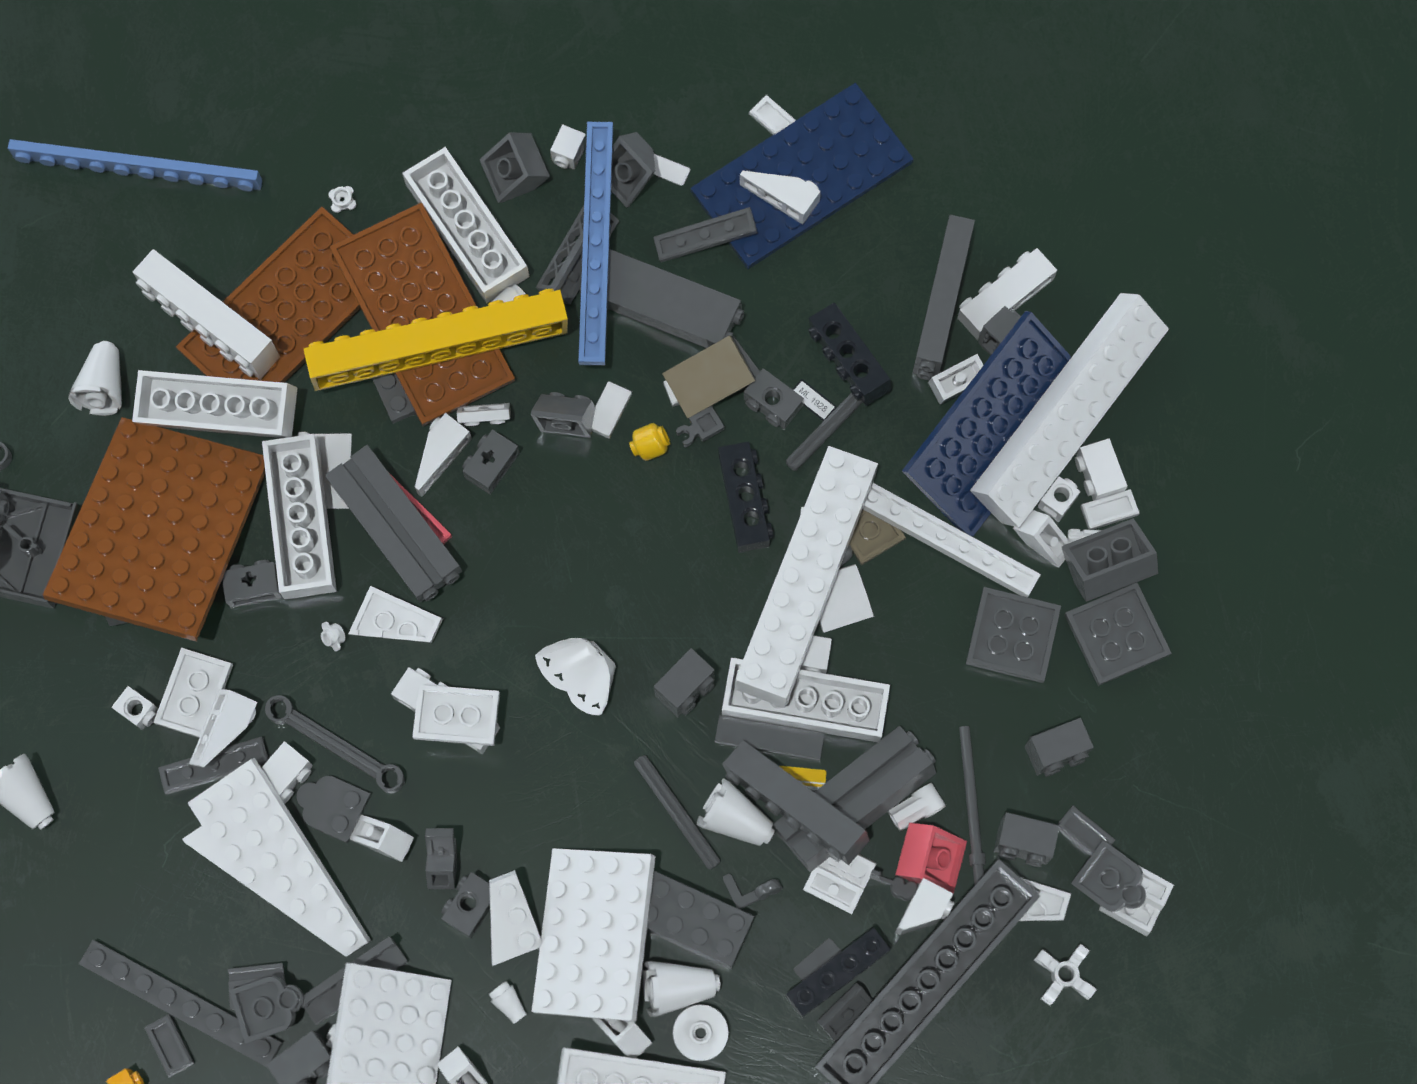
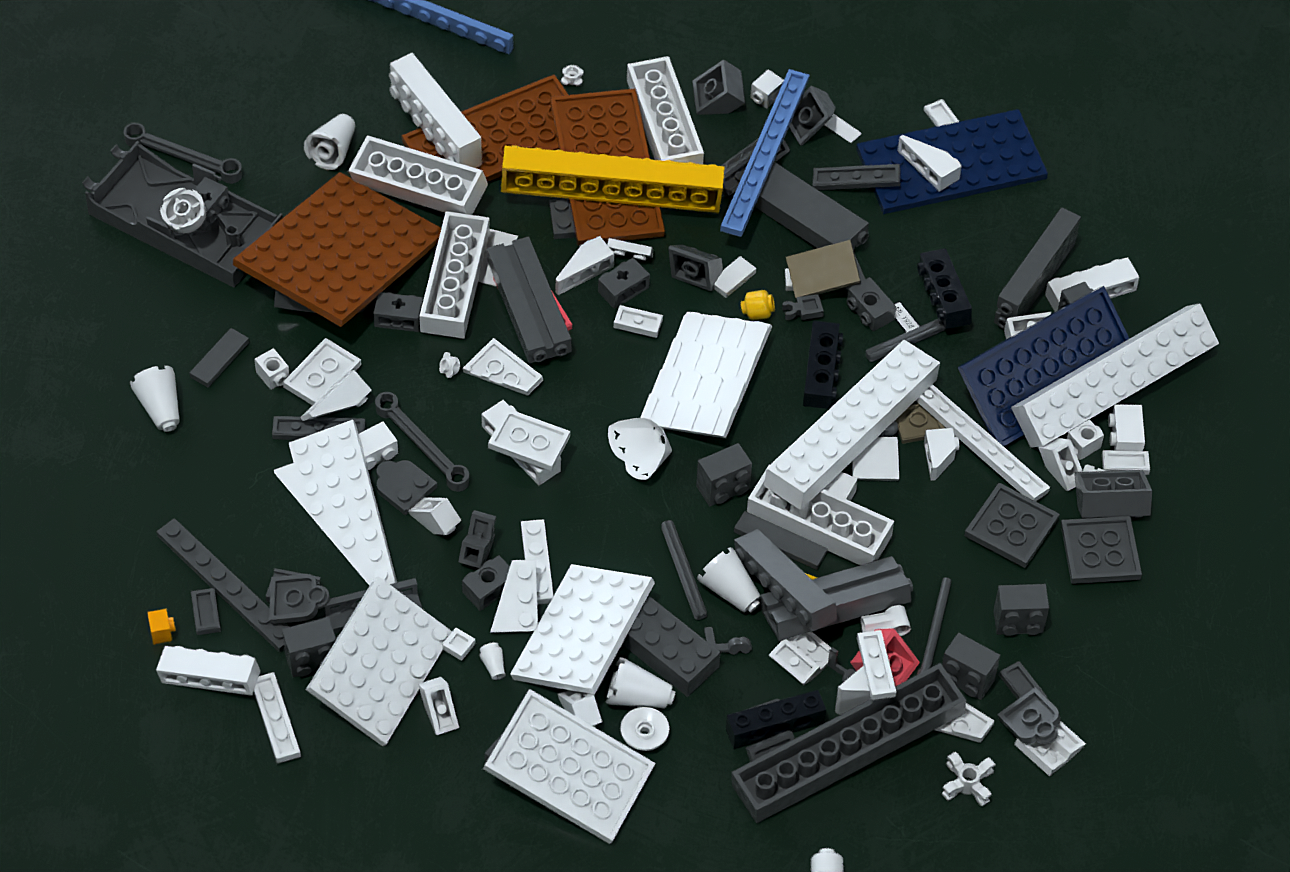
camera: 15 degrees right, 20 degrees down
none -> dark grey tile [190,328,249,388]
none -> white plate [442,628,476,661]
none -> white plate [521,519,554,604]
none -> white plate [614,305,663,338]
none -> white piece [641,312,772,438]
none -> white plate [857,630,896,700]
none -> white slope [924,428,959,481]

